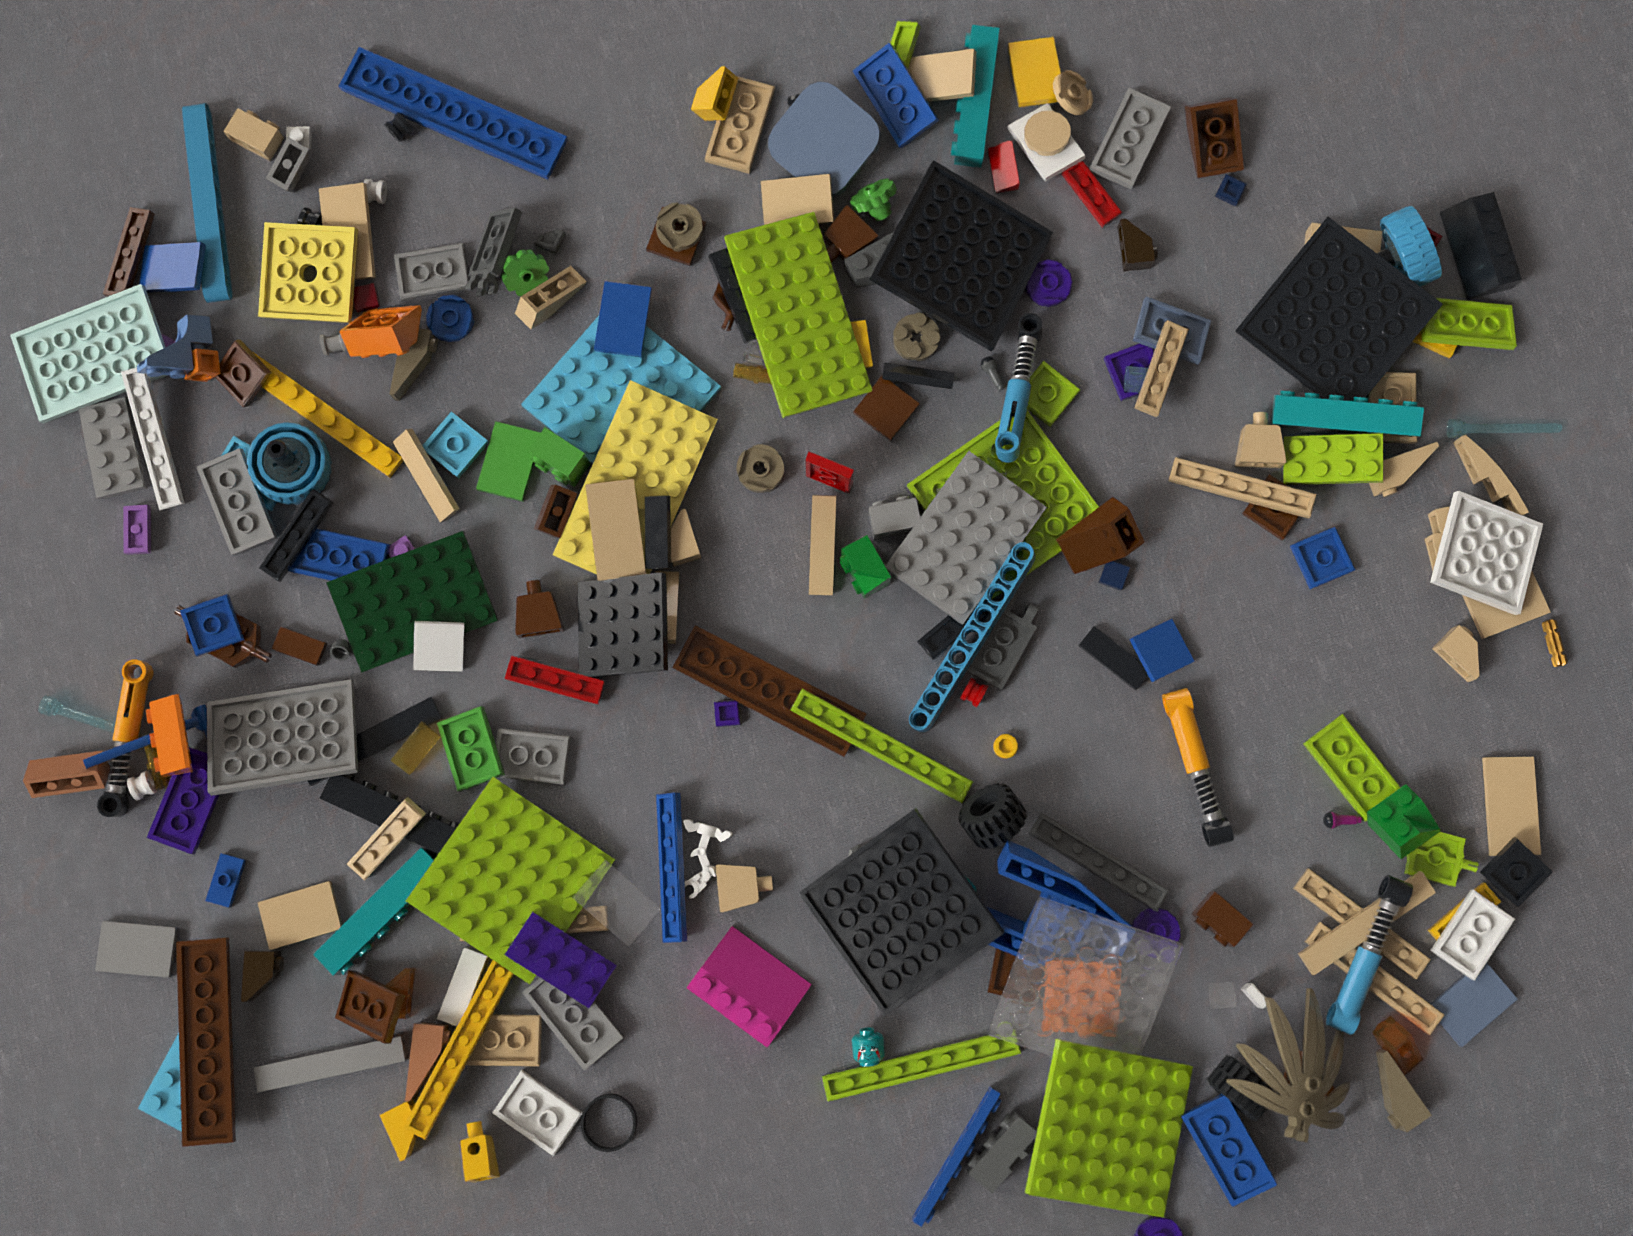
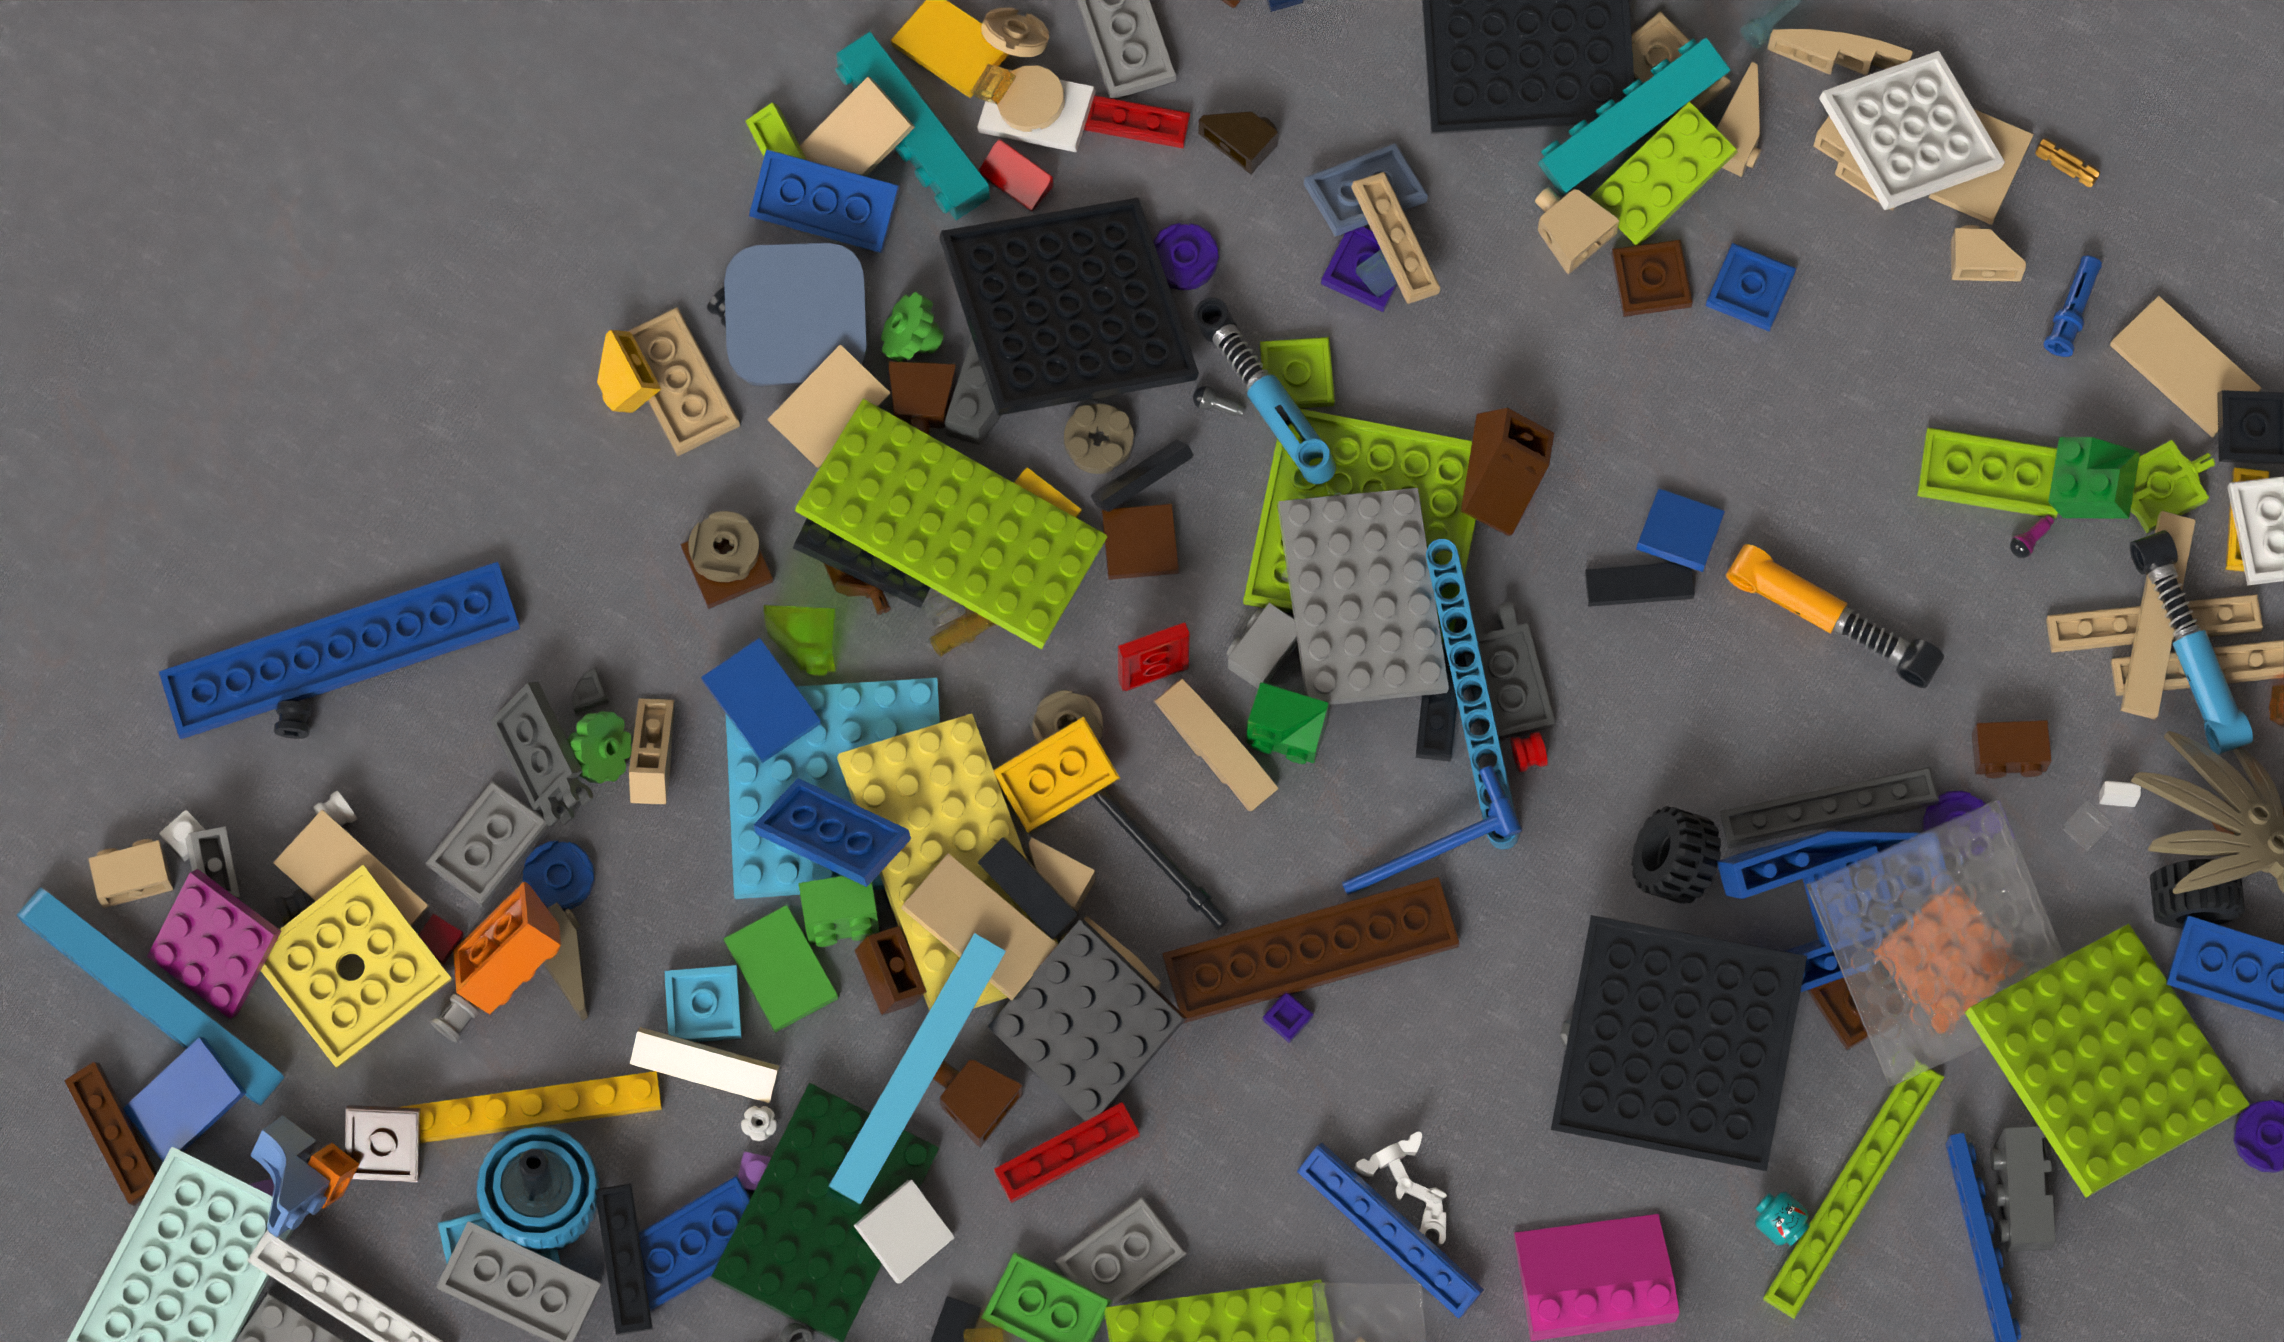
camera: 45 degrees left, 10 degrees down
tan torso [716,865,773,912] -> none
lime tile [790,689,973,803] -> none
yellow tile [993,734,1018,759] -> none
dark blue tile [1098,561,1130,591] -> none
tan tile [1168,457,1317,519] -> none
none -> magenta plate [147,869,281,1019]
none -> white plate [741,1106,777,1141]
none -> blue plate [754,778,911,887]
none -> clear neon green slope [763,605,839,675]
none -> medium azure tile [828,933,1006,1204]
none -> clear yellow tile [970,64,1016,105]
none -> yellow tile [993,716,1120,833]
none -> black bar [1092,788,1229,930]
none -> blue bar [1342,766,1522,895]
none -> blue pin [2043,255,2102,357]

